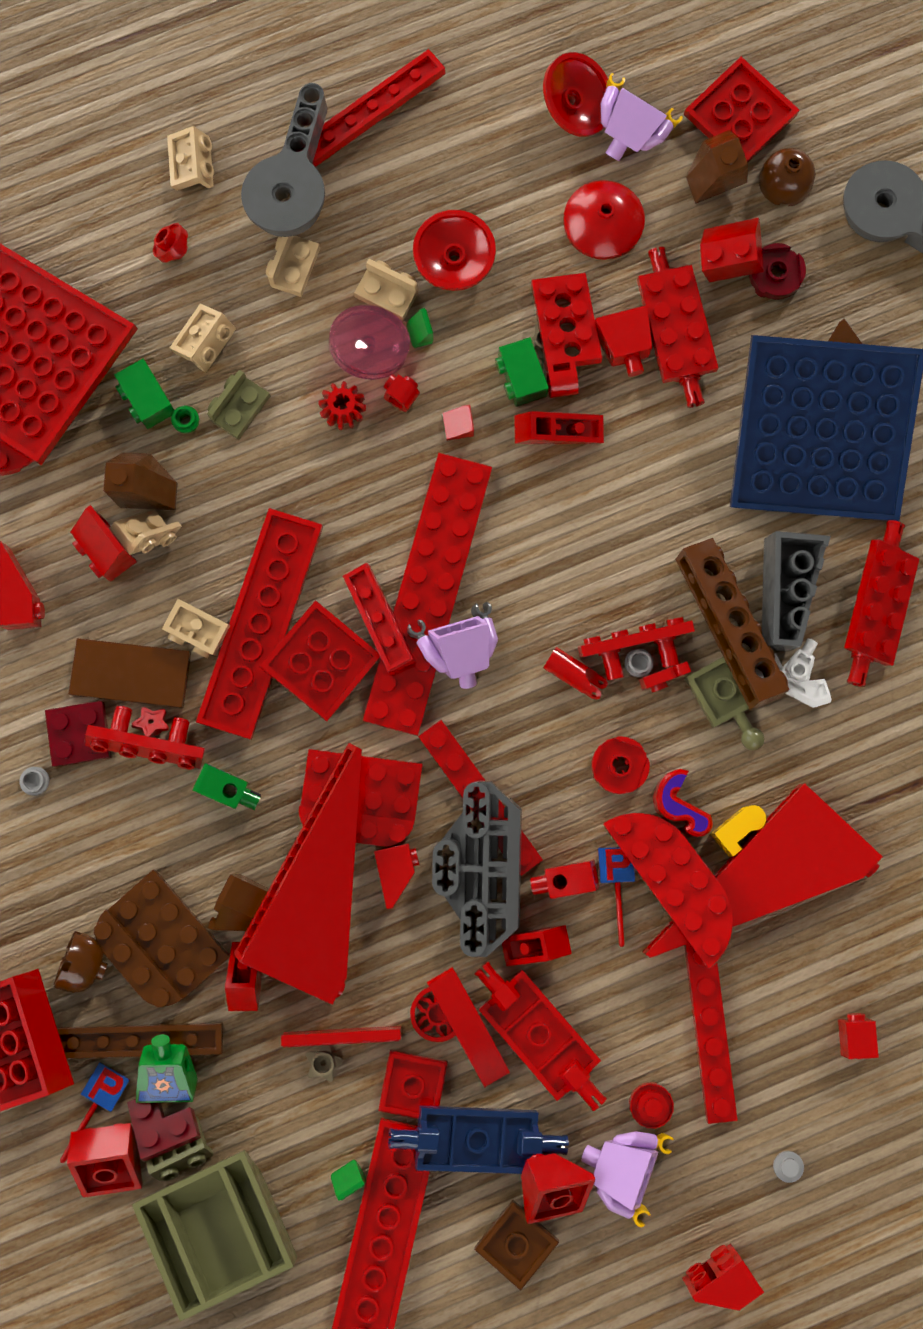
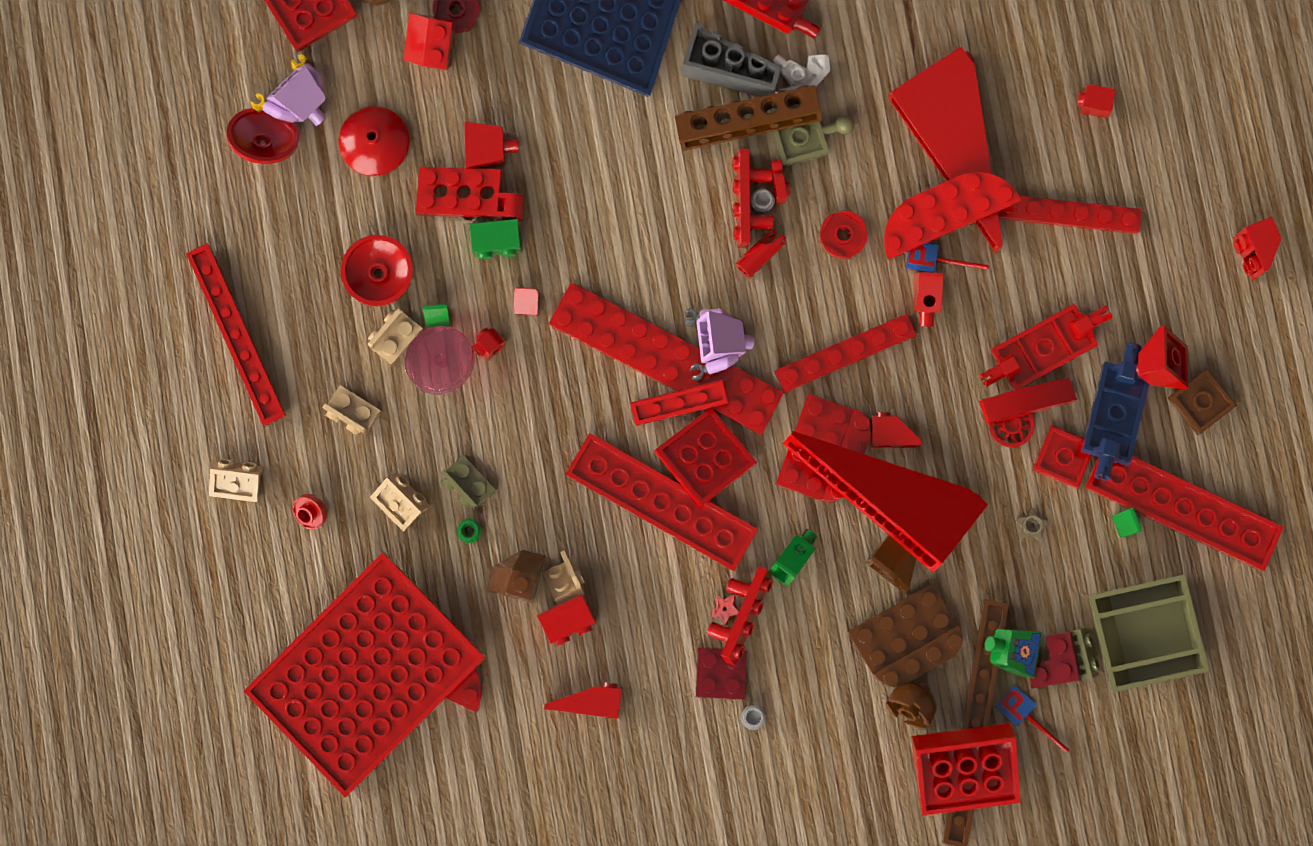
camera: 75 degrees left, 0 degrees up
red slope [67,1123,143,1198] -> none
reddish brown tile [68,638,191,708] -> none
green brick [114,358,174,429] -> none
tan bracket [162,599,230,659] -> none
red slope [225,942,261,1011] -> none
dark grey beam [241,83,328,237] -> none
red tile [281,1026,402,1047] -> none
red gear [318,381,366,430] -> none
dark grey connector [432,780,522,957] -> none
red slope [502,925,572,966] -> none
red slope [514,411,604,445] -> none
lavender torso [581,1131,674,1228] -> none
red plate [629,1082,674,1129] -> none
red plate [637,246,719,408] -> none
animal [653,769,713,837] -> none
reddish brown slope [686,130,748,204] -> none
yellow leg [710,805,766,857] -> none
light grey plate [773,1151,804,1183] -> none

